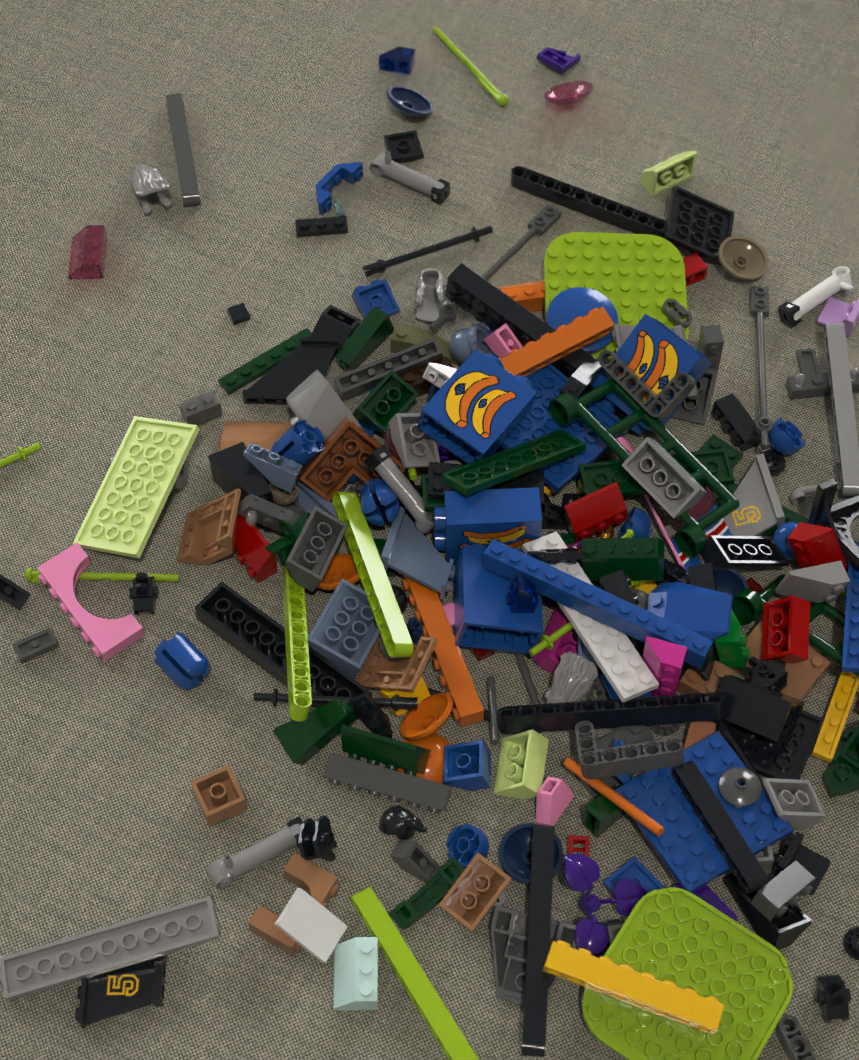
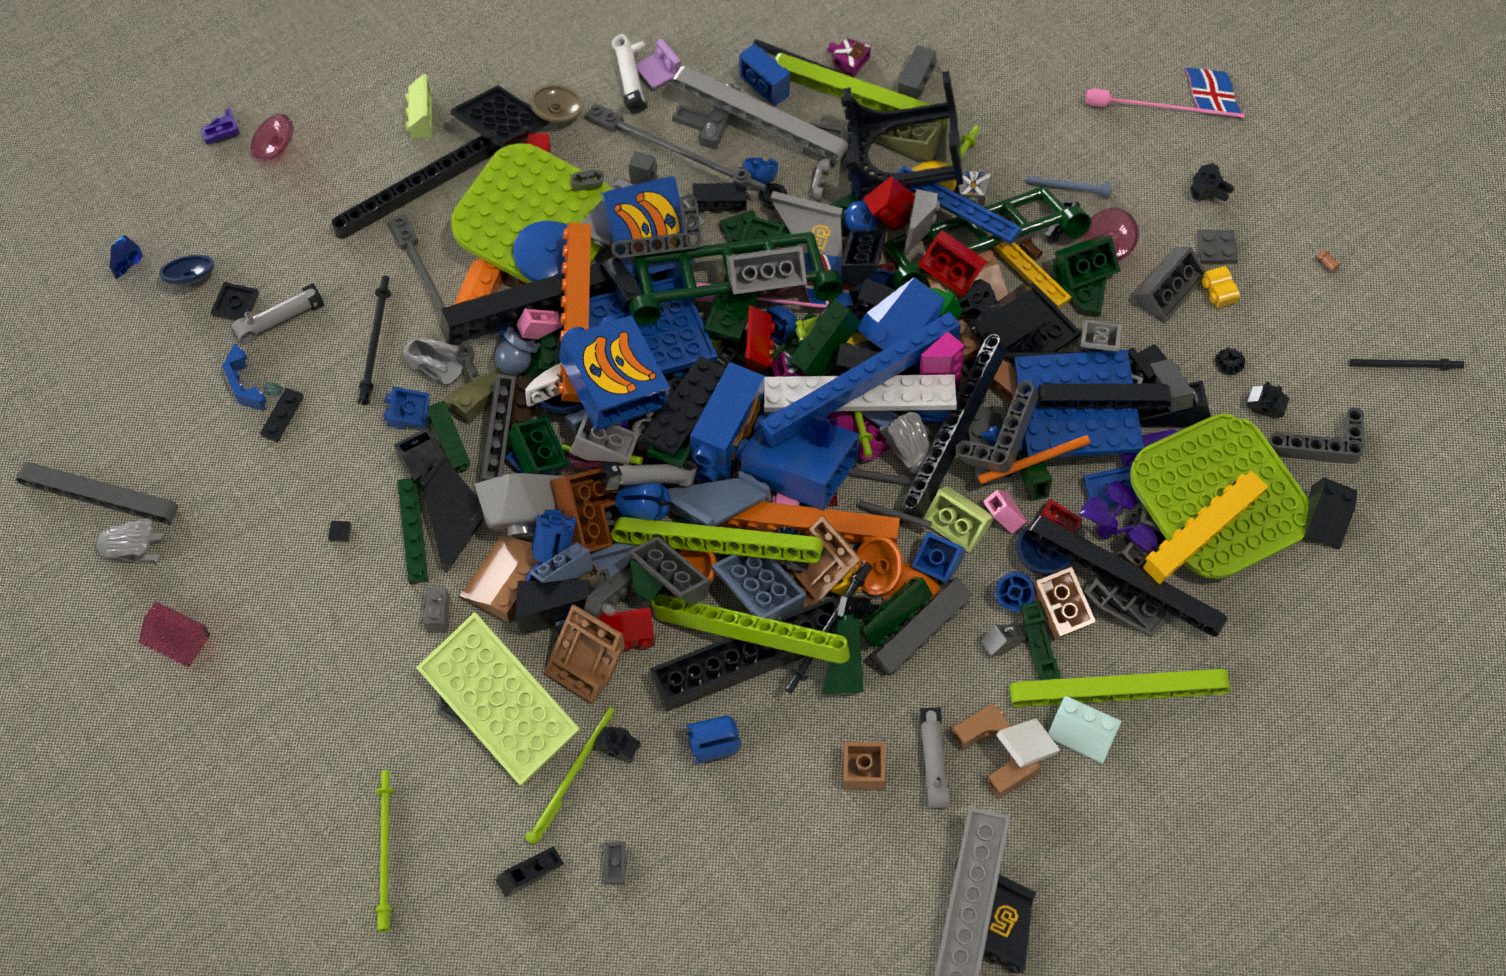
camera: 60 degrees left, 5 degrees up
bright pink arch [37,542,144,662] -> none
dark green bracket [265,519,296,566] -> none
black hinge [298,815,337,861] -> none
black hair [379,806,427,840] -> none
lime bar [433,27,509,106] -> none
dark green plate [442,429,586,496] -> none
black hinge [527,548,584,564] -> none
dark grey dish [719,767,762,807] -> none

